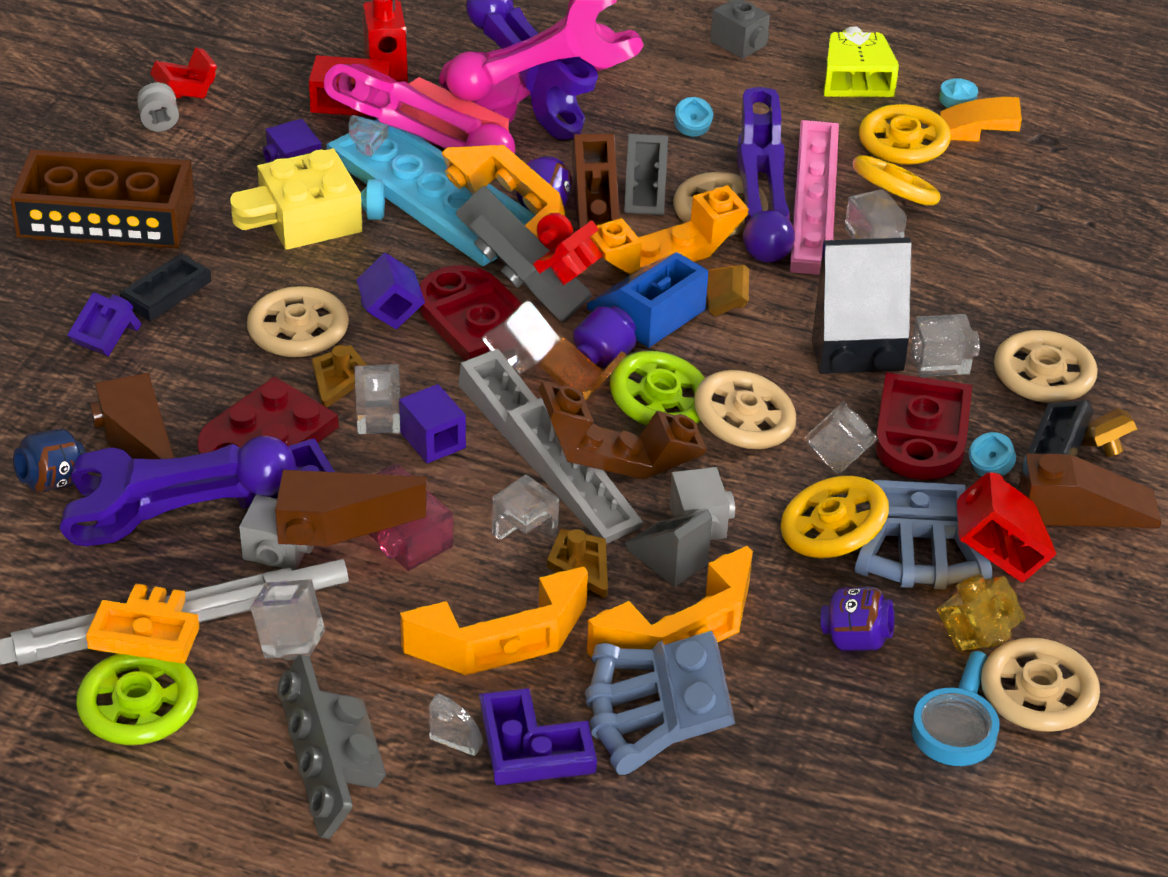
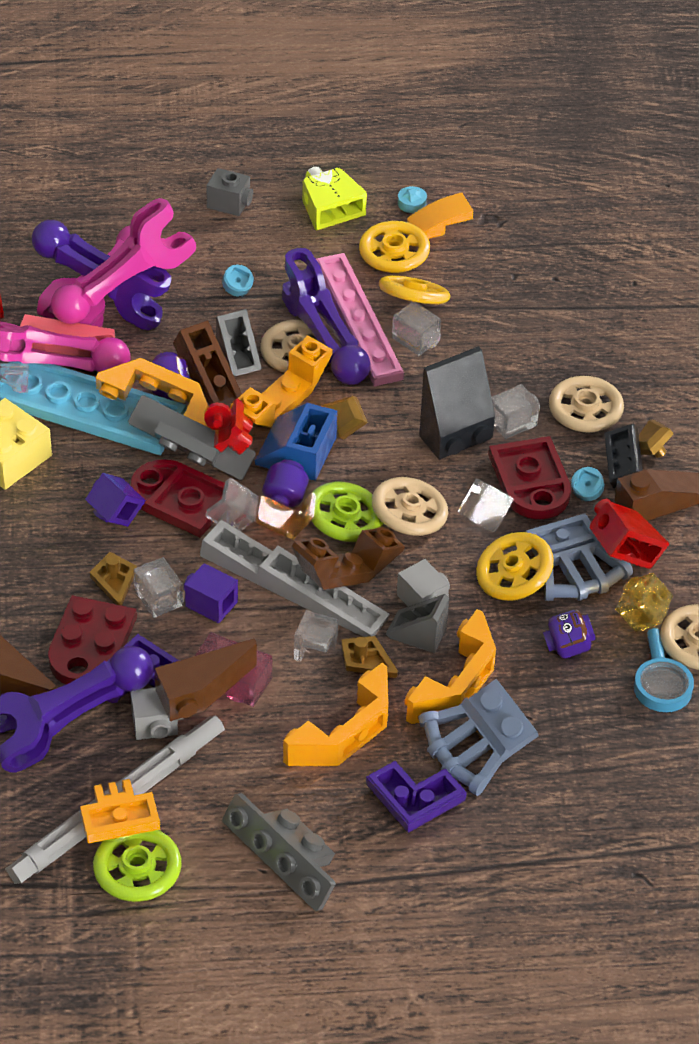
camera: 25 degrees left, 5 degrees up
tan plate [247,286,349,357] -> none
clear brick [250,579,325,660] -> none
medium azure tile [361,179,385,220] -> none
clear tile [429,693,483,756] -> none

